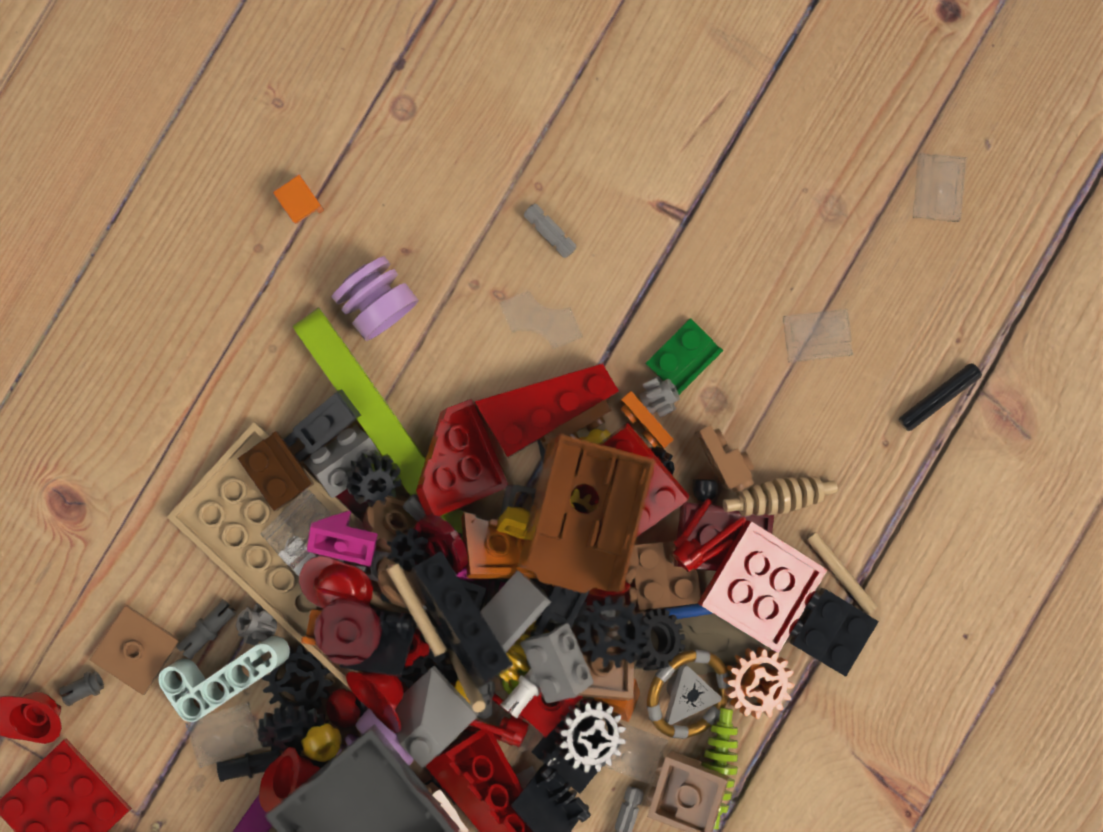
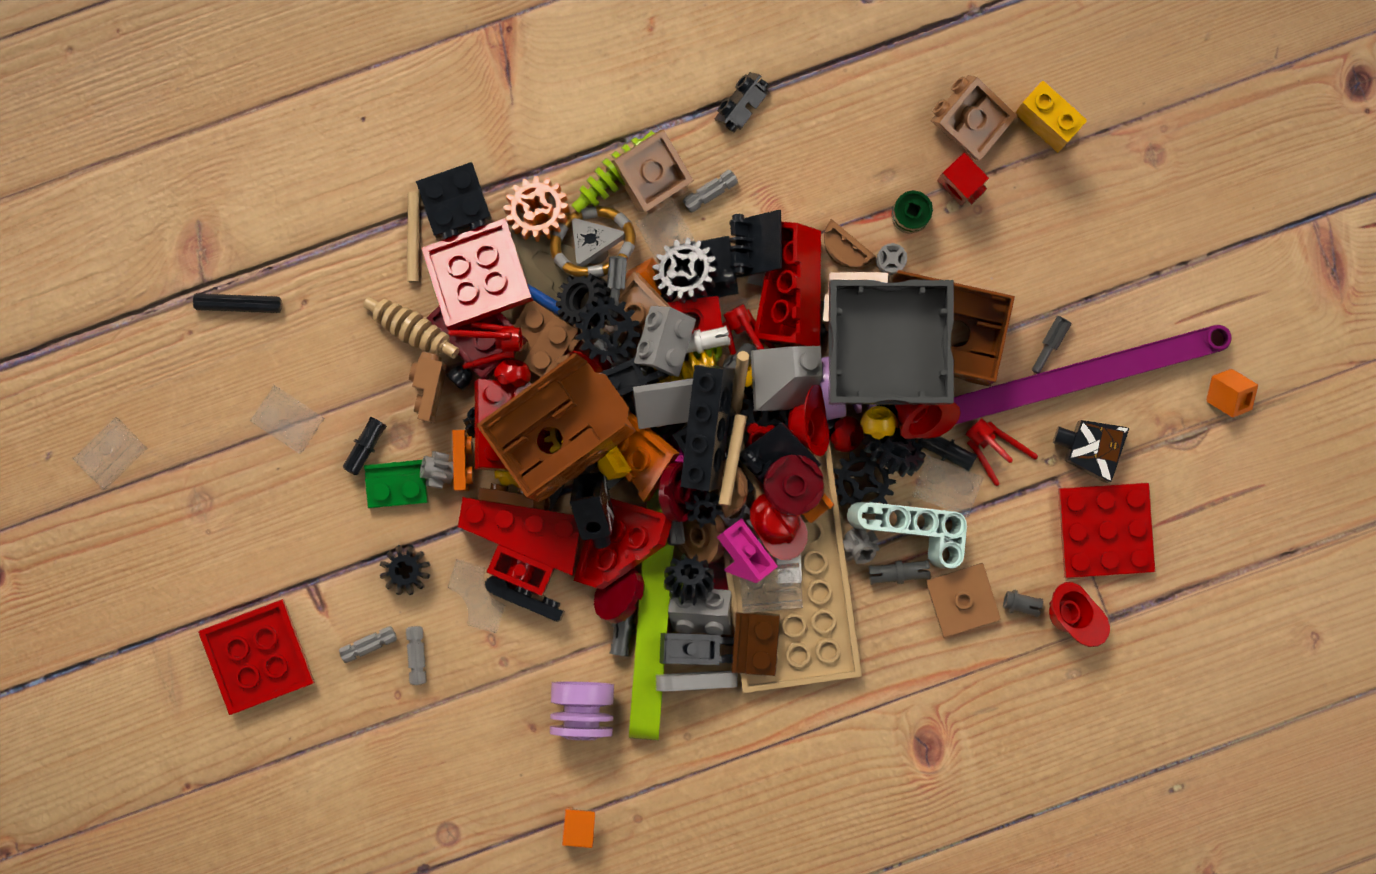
camera: 140 degrees left, 0 degrees up
none -> red plate [198,599,315,715]
none -> light grey axle [339,626,397,663]
none -> black axle [343,417,387,475]
none -> black gear [380,545,430,595]
none -> black hinge [484,576,565,622]
none -> red brick [486,545,555,596]
none -> red plate [494,359,531,387]
none -> black torso [570,471,614,549]
none -> dark red tile [594,568,644,624]
none -> dark grey axle [607,256,627,319]
none -> dark grey pin [610,604,636,656]
none -> light grey beam [656,671,738,691]
none -> red plant [966,418,1038,486]

